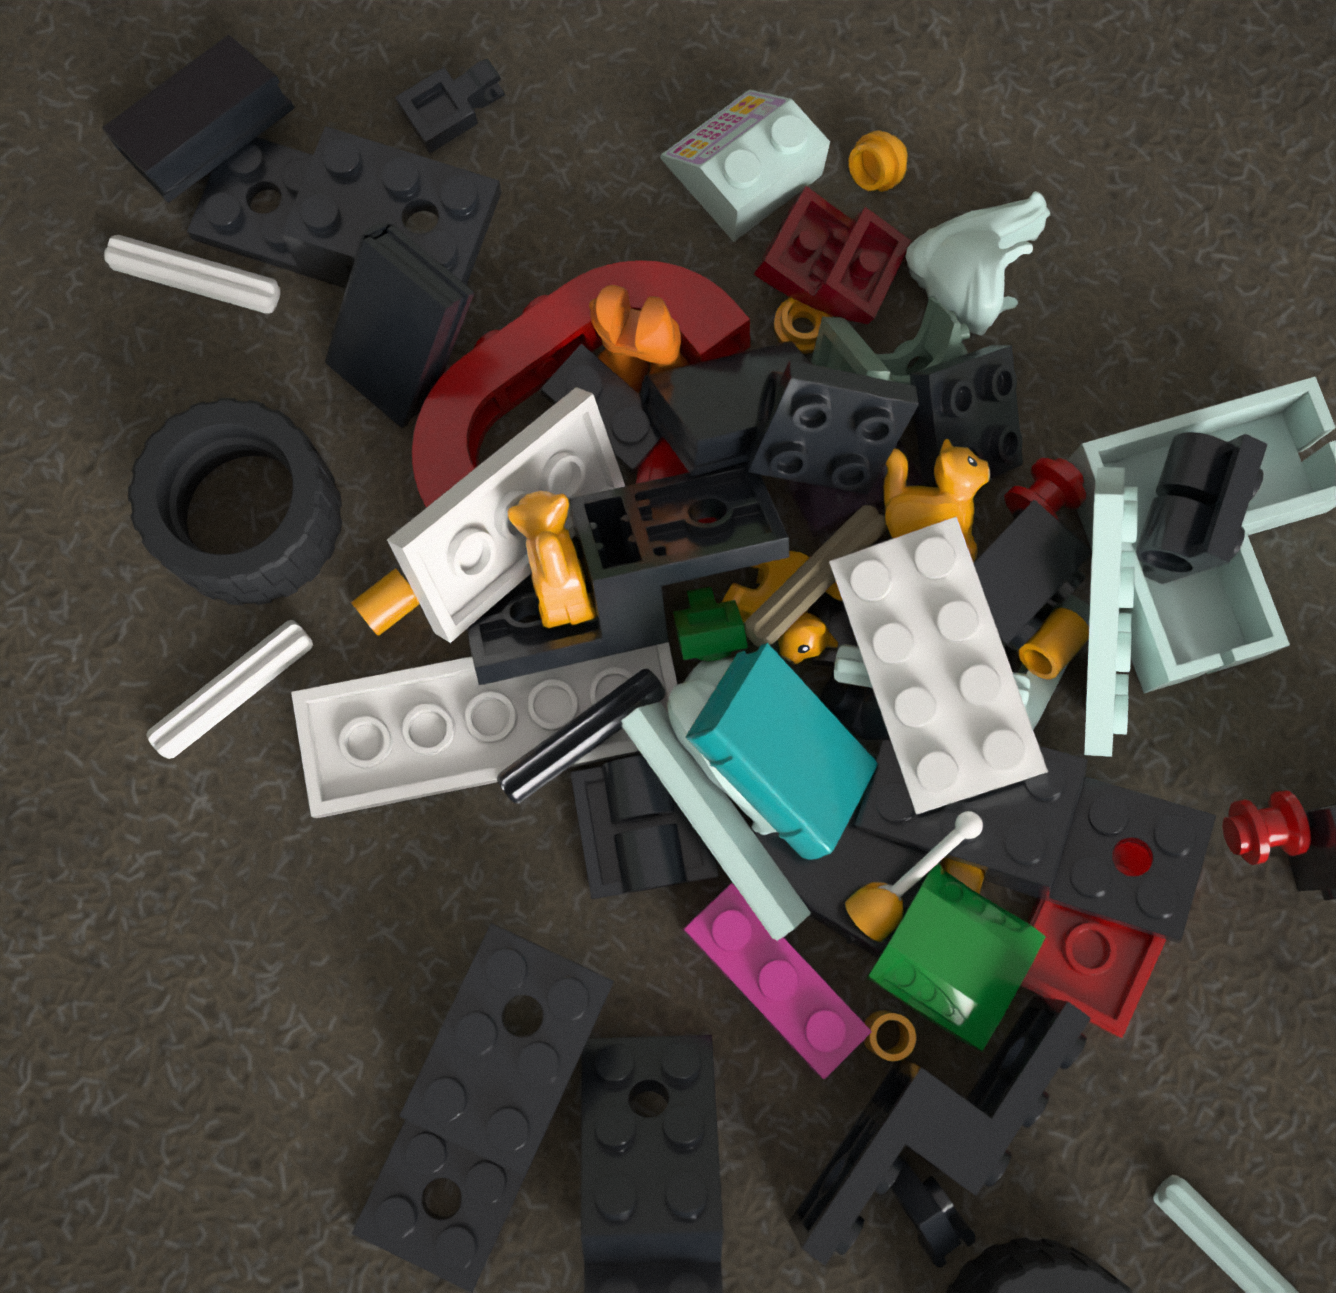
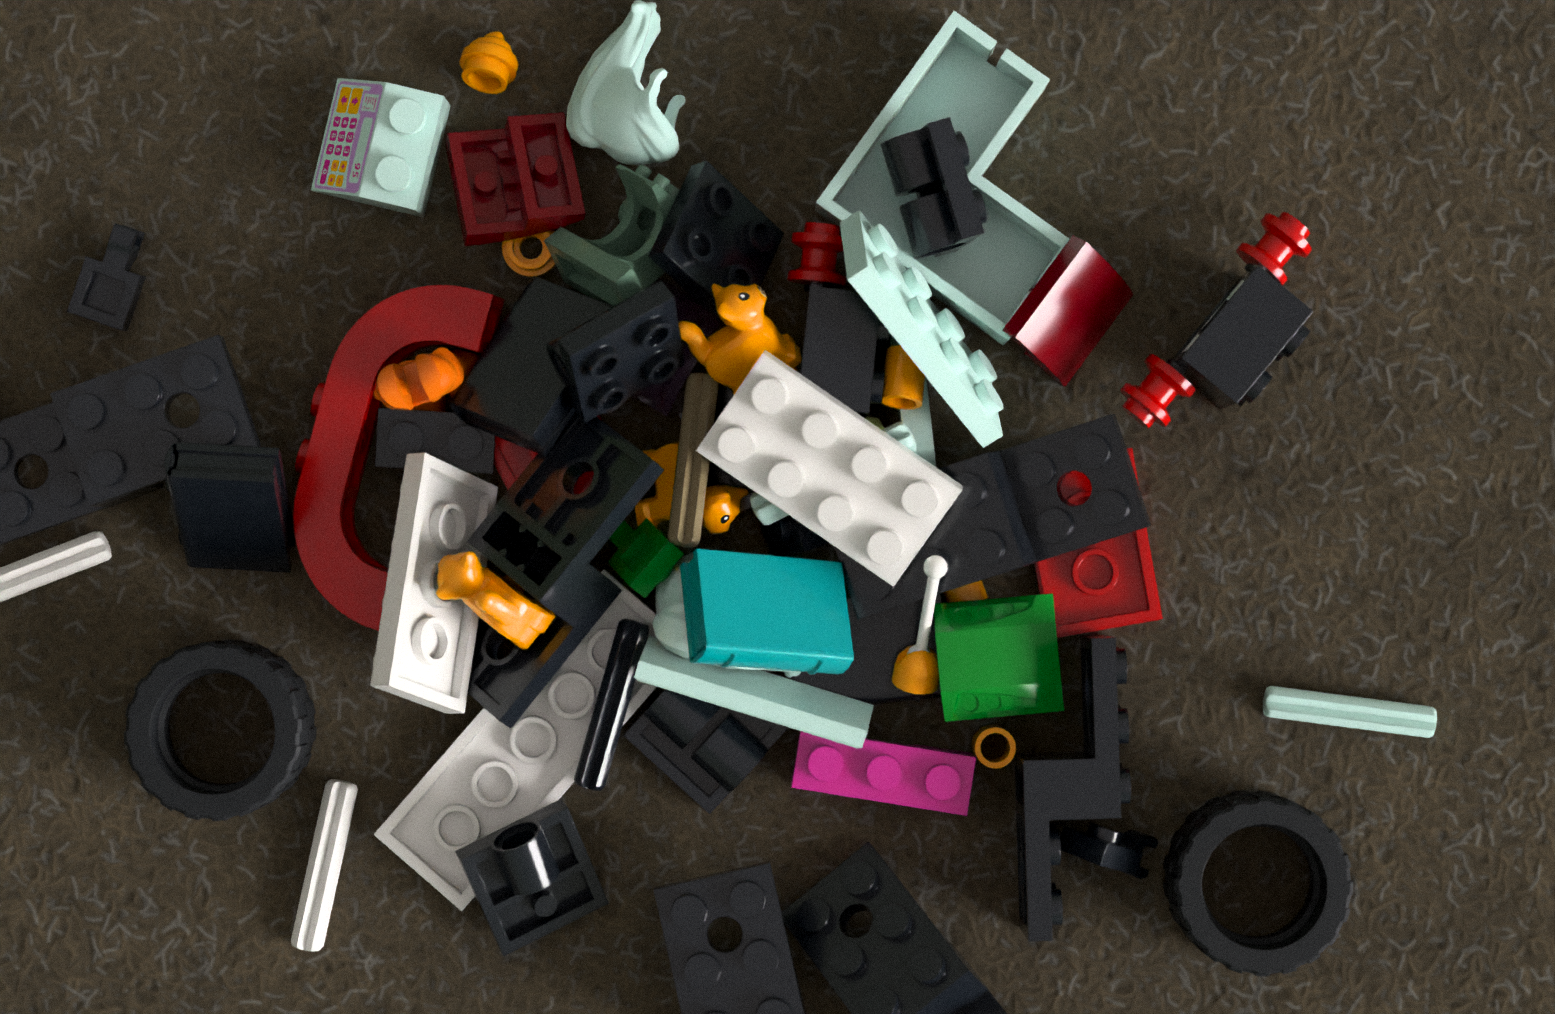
camera: 30 degrees left, 10 degrees up
light orange hinge [351,568,420,636] -> none
none -> black plate [455,799,609,956]
none -> dark red slope [1002,235,1134,387]

